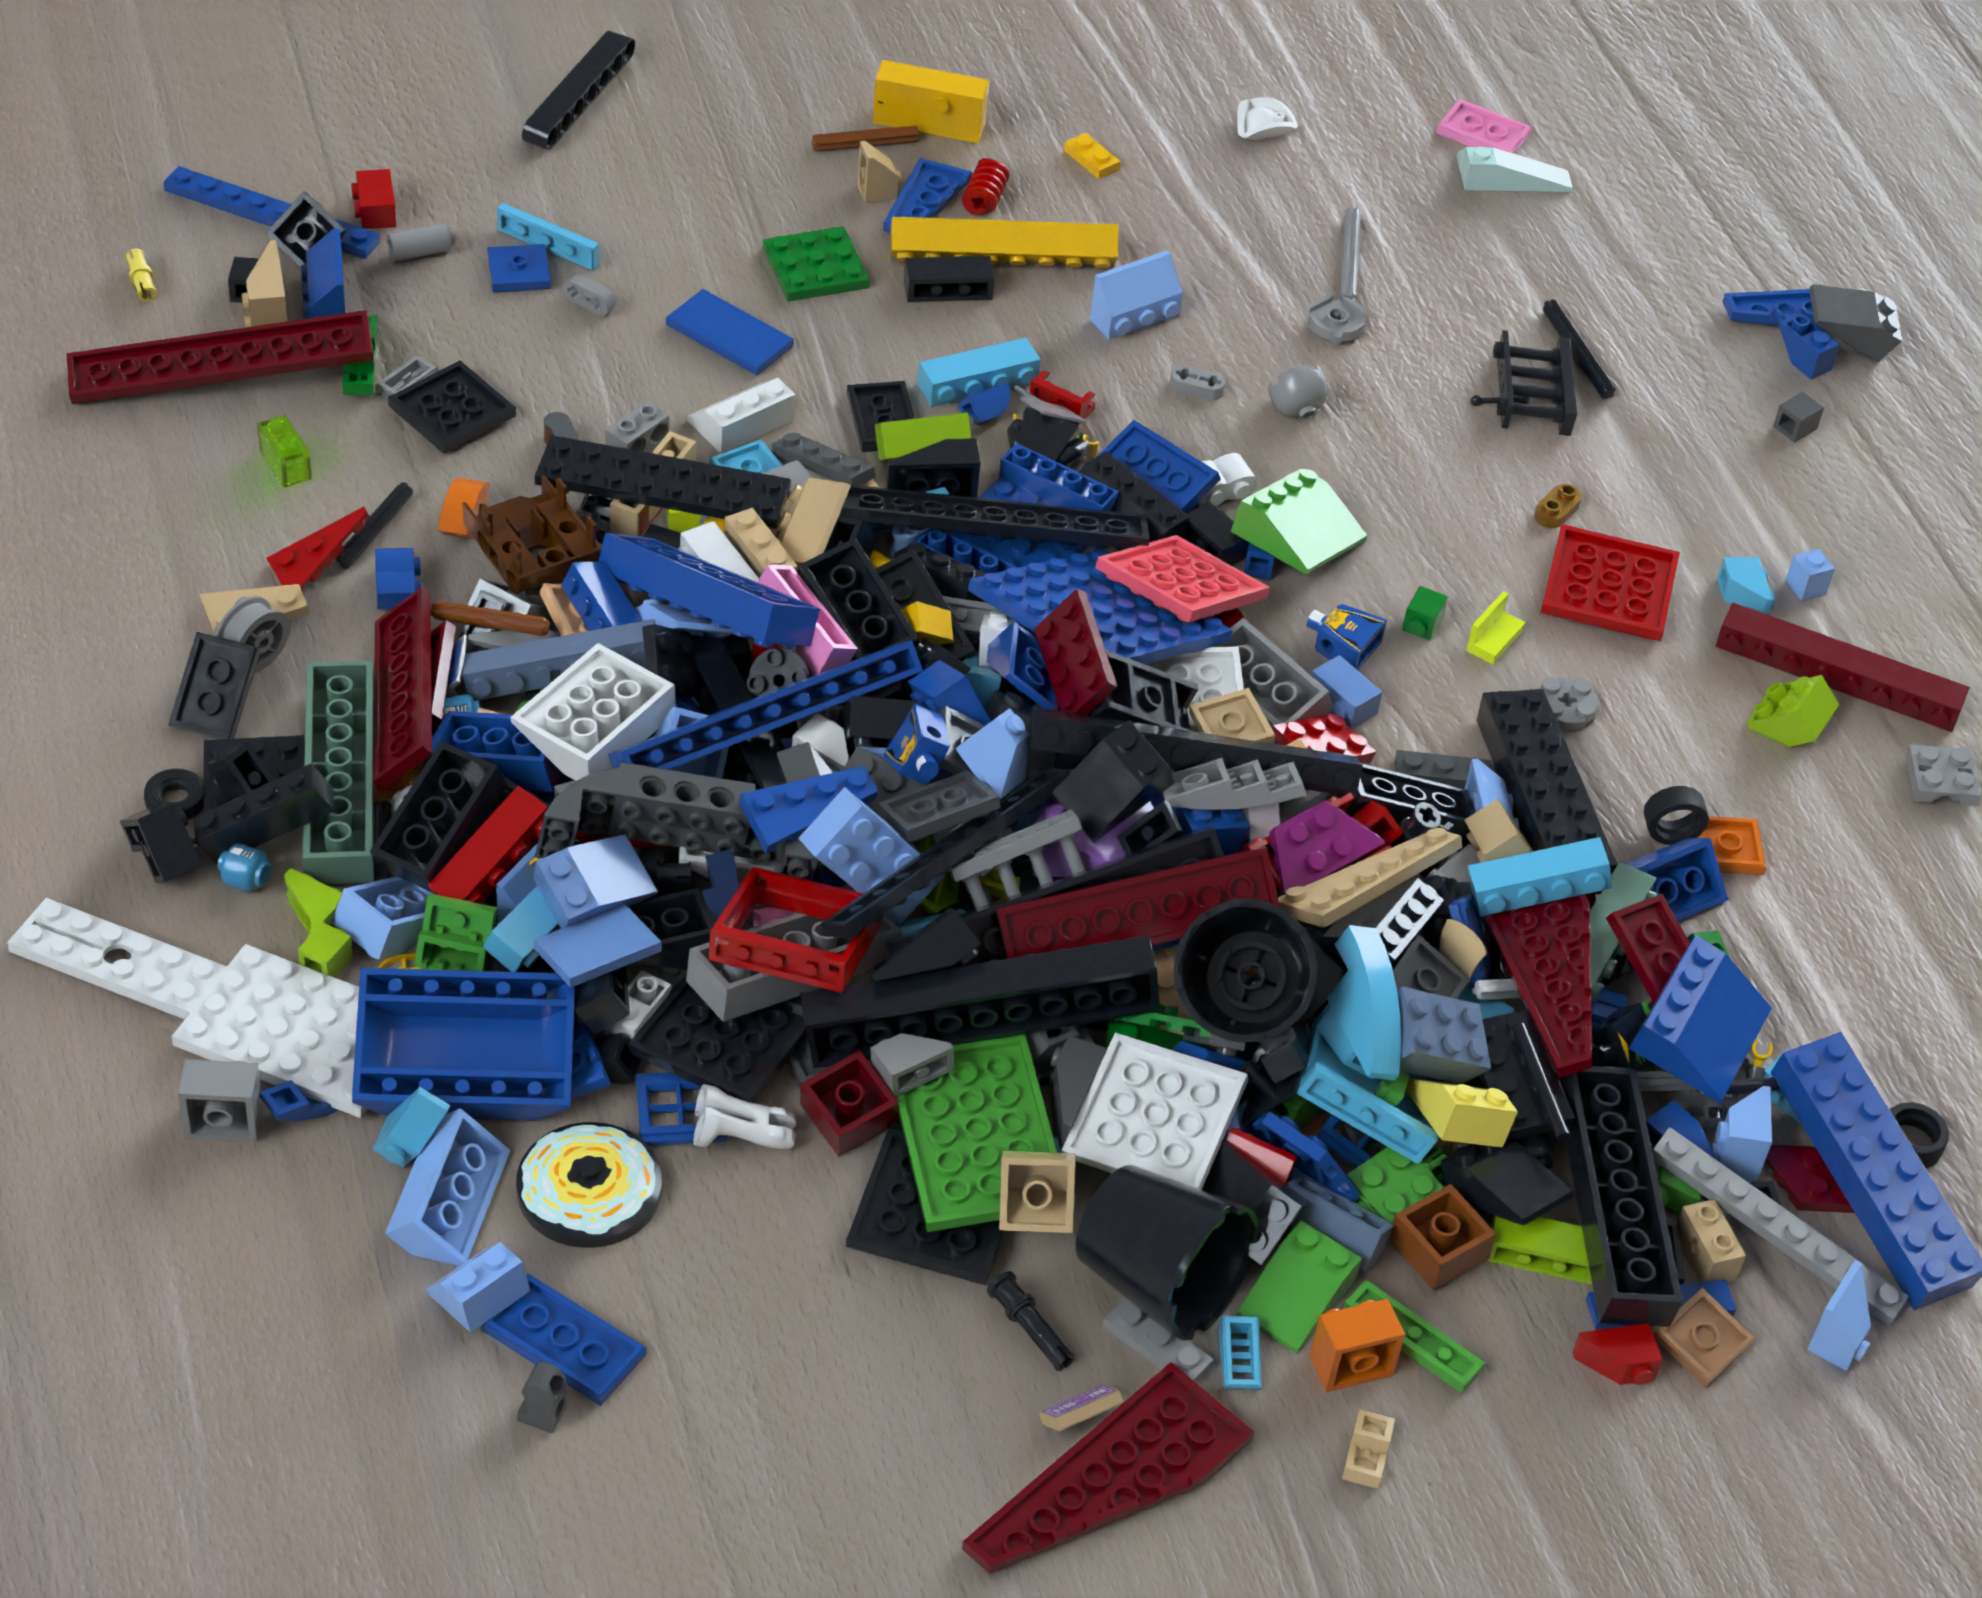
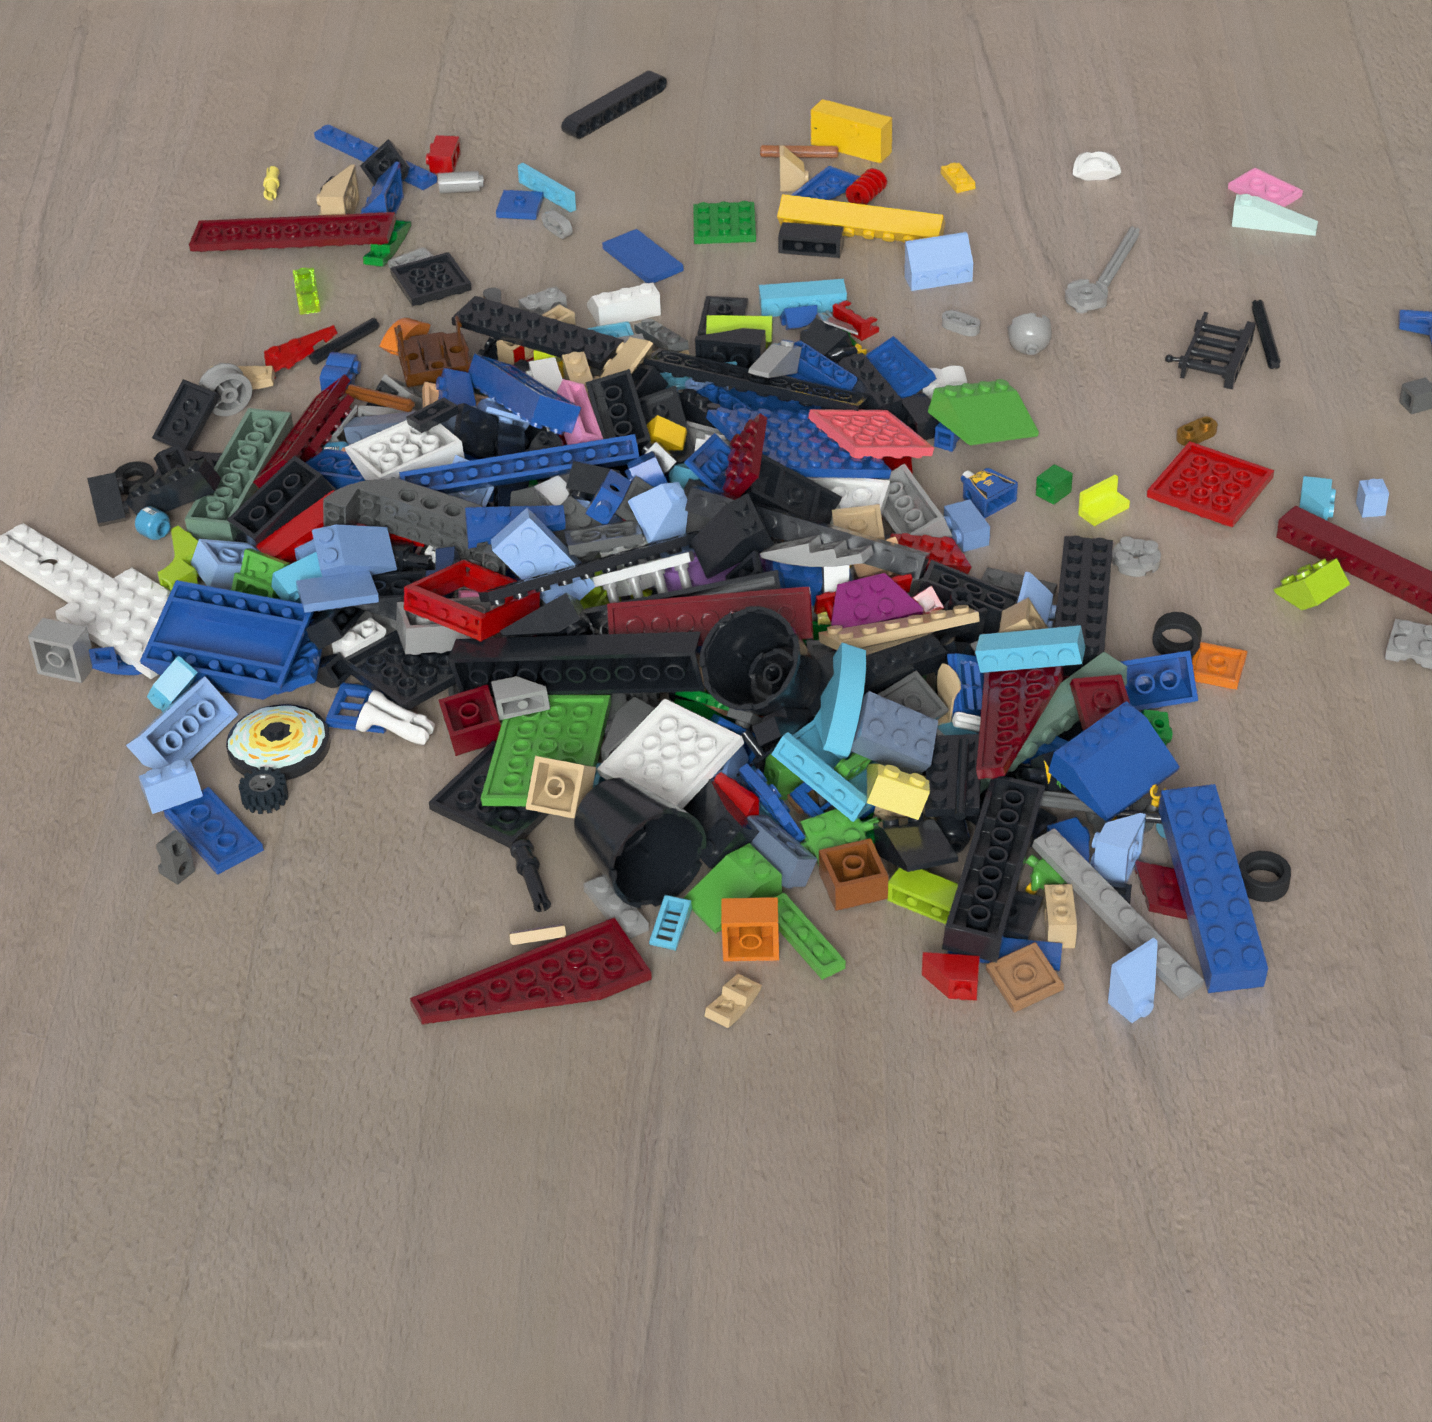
camera: 25 degrees right, 5 degrees down
none -> black wheel [238,767,288,814]
none -> black plate [406,397,459,433]
none -> light grey slope [748,339,802,378]

